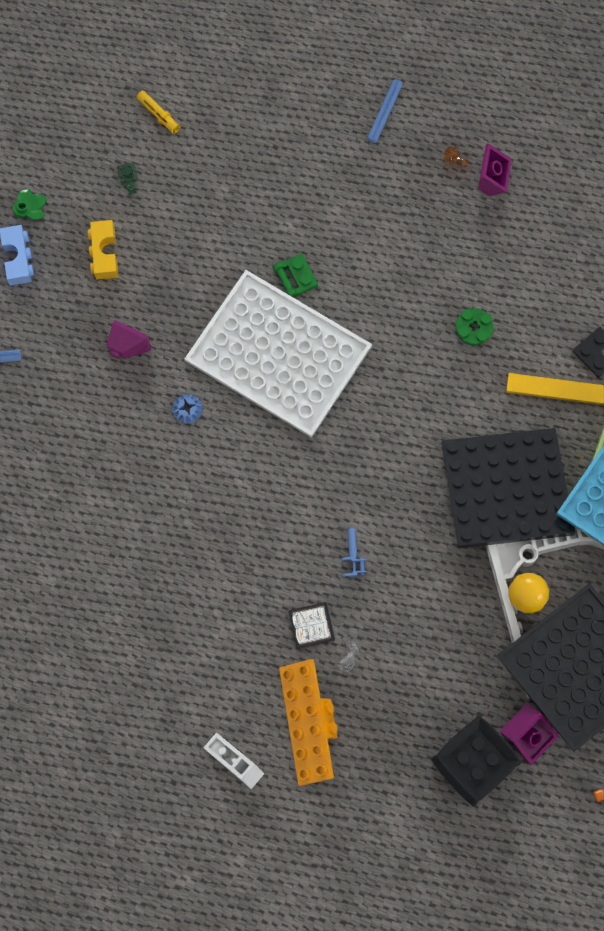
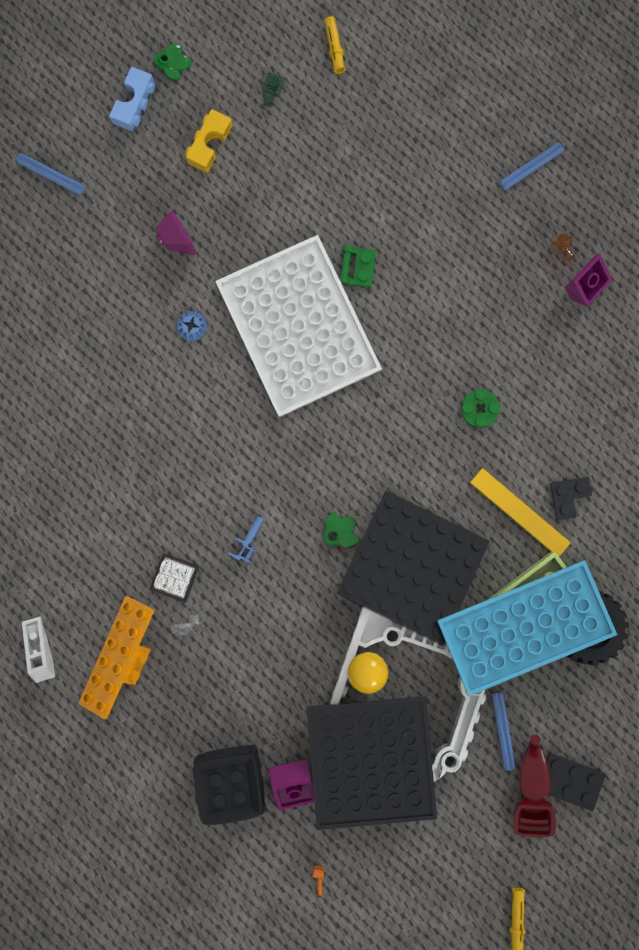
camera: 25 degrees right, 10 degrees up
none -> green plate [323,512,359,547]

